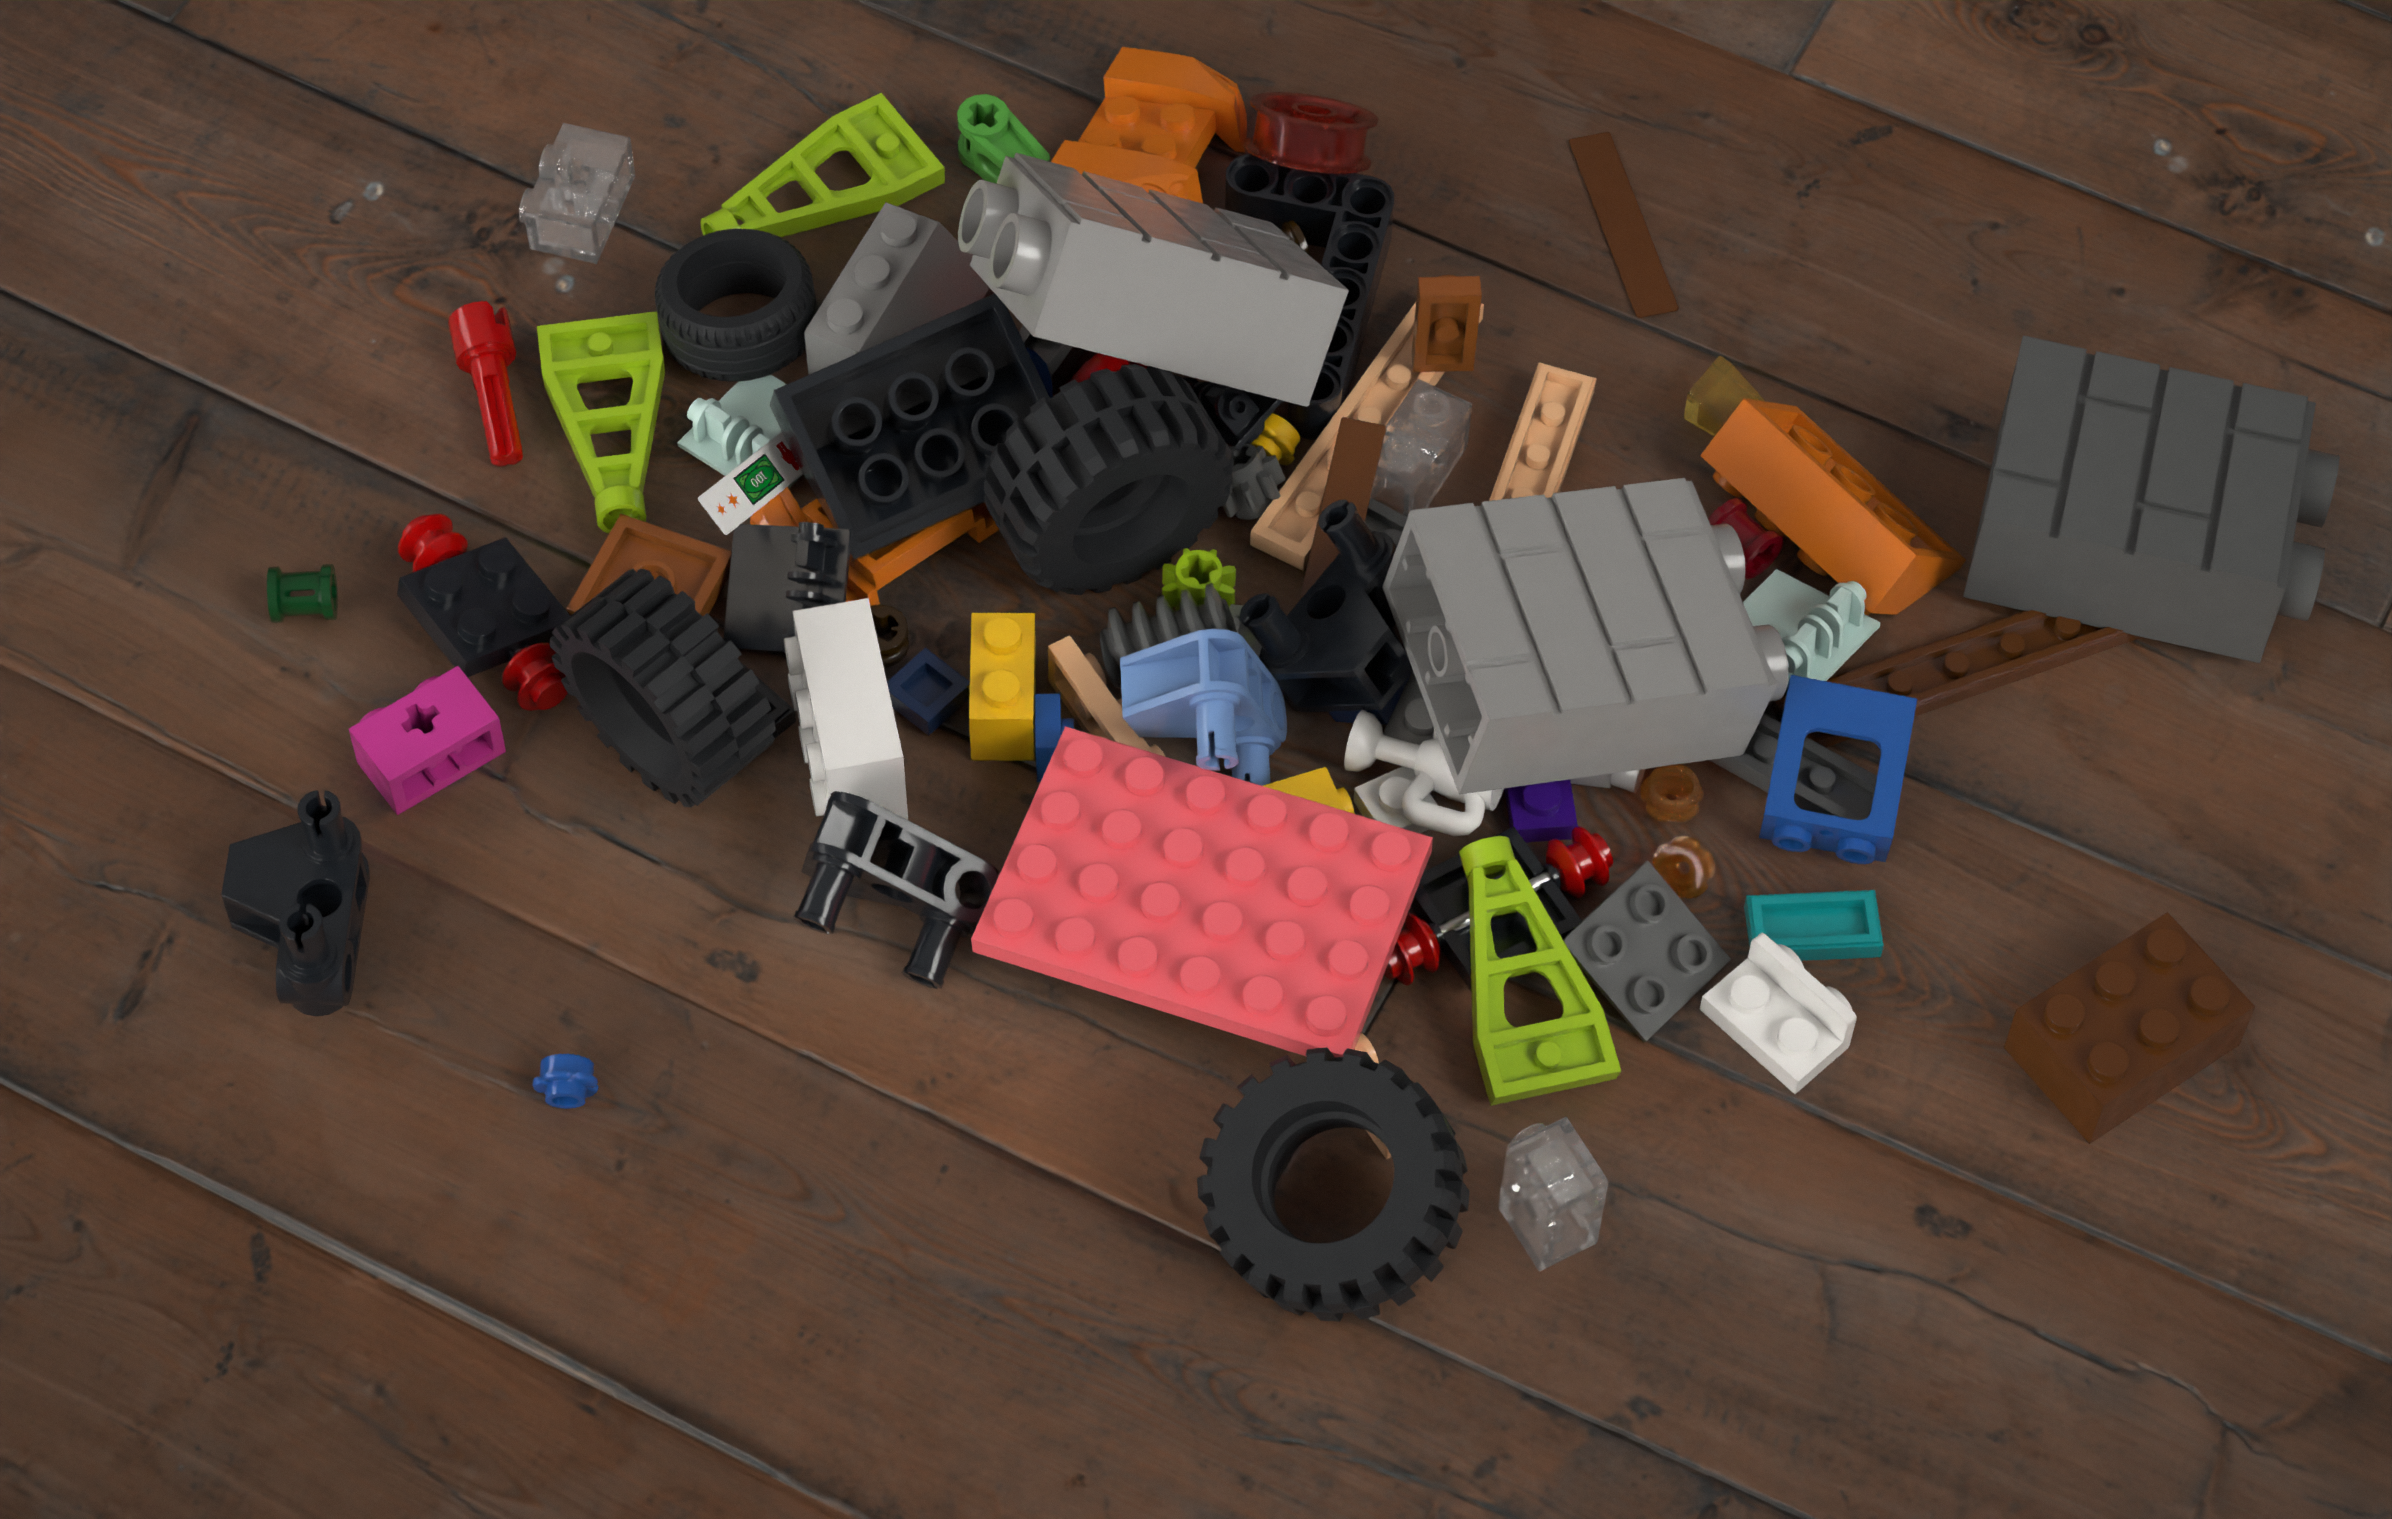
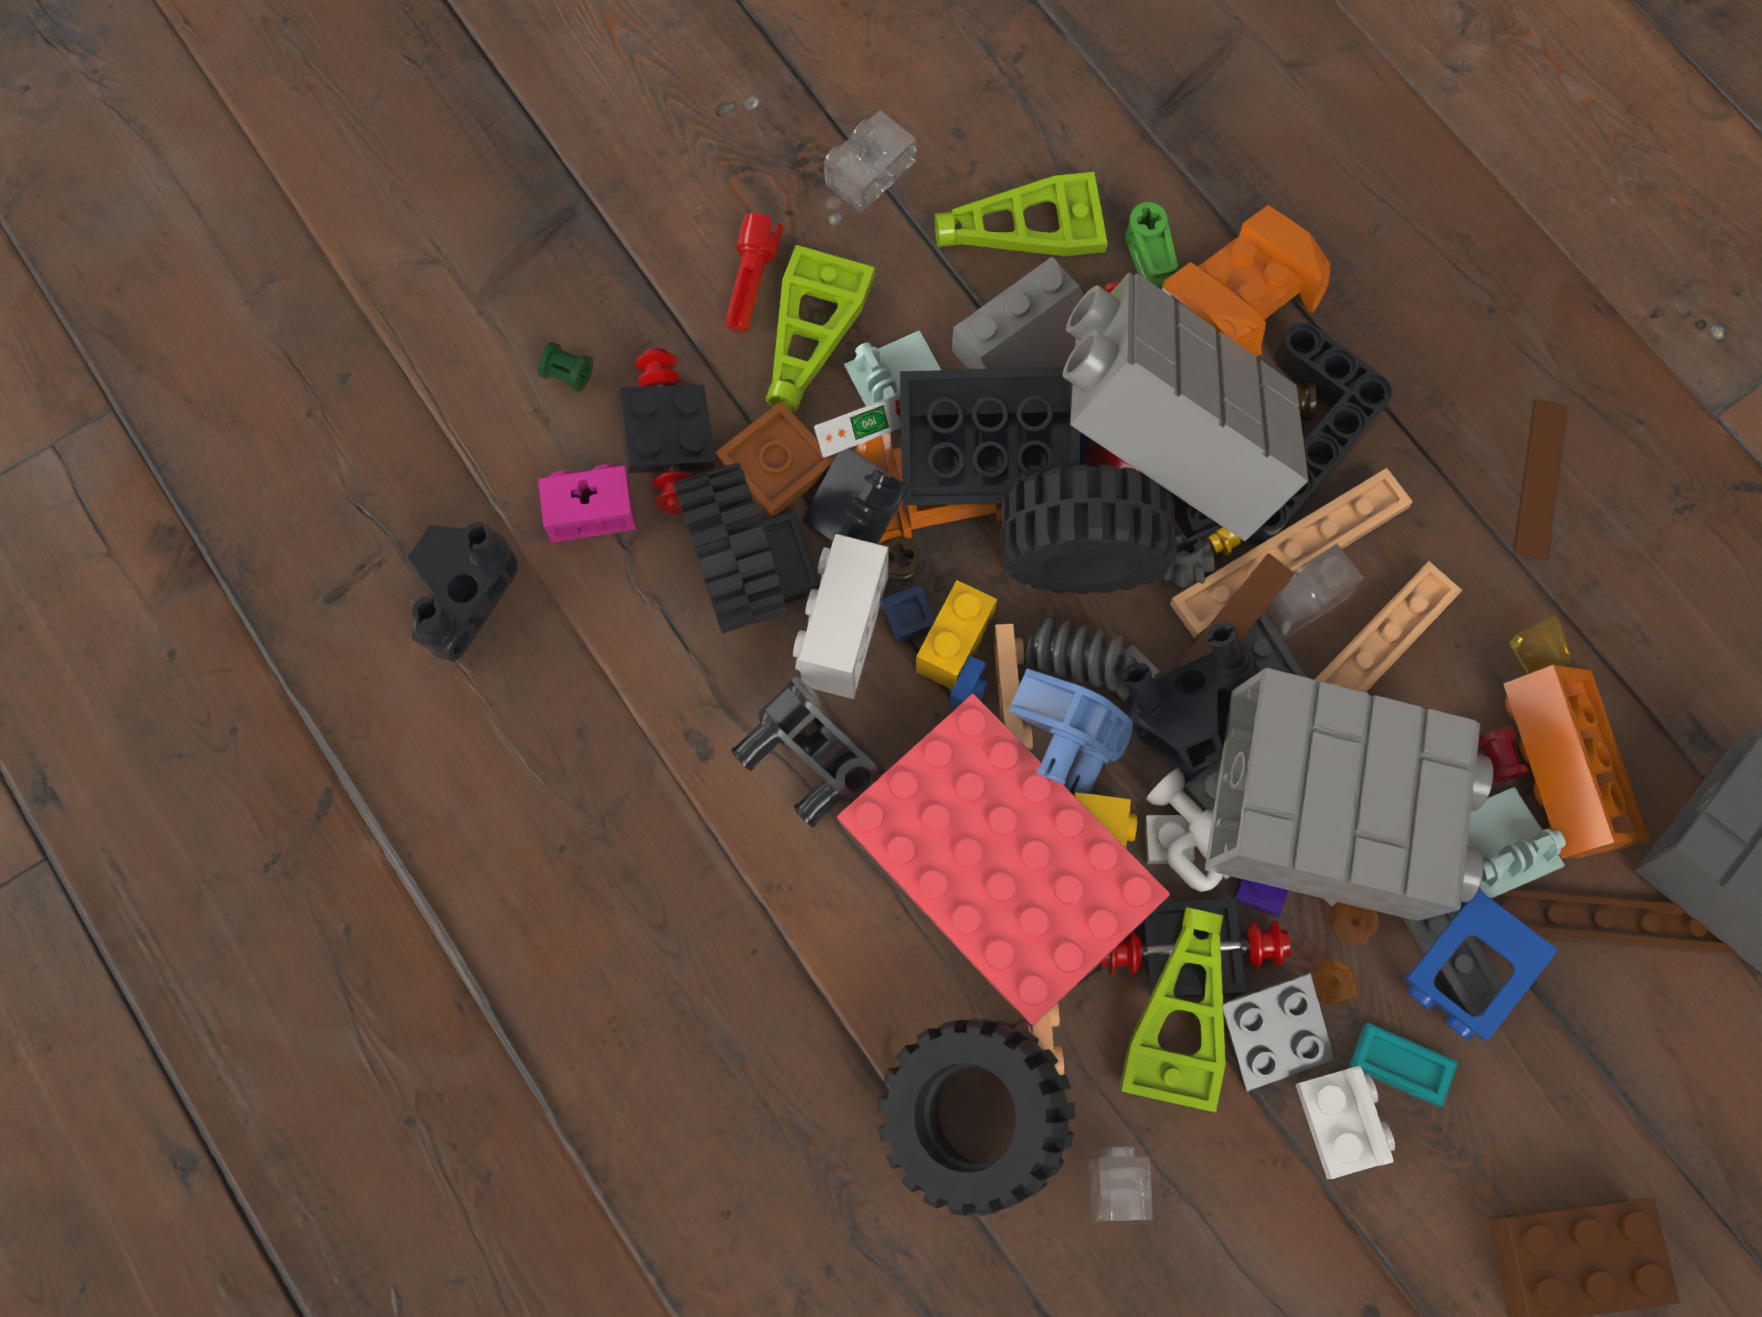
camera: 30 degrees right, 15 degrees up
blue plate [532,1054,598,1109] -> none
black tyre [655,229,818,381] -> none
lime gear [1162,548,1236,610] -> none
clear red wheel [1243,92,1379,174] -> none
dark orange plate [1412,275,1482,372] -> none

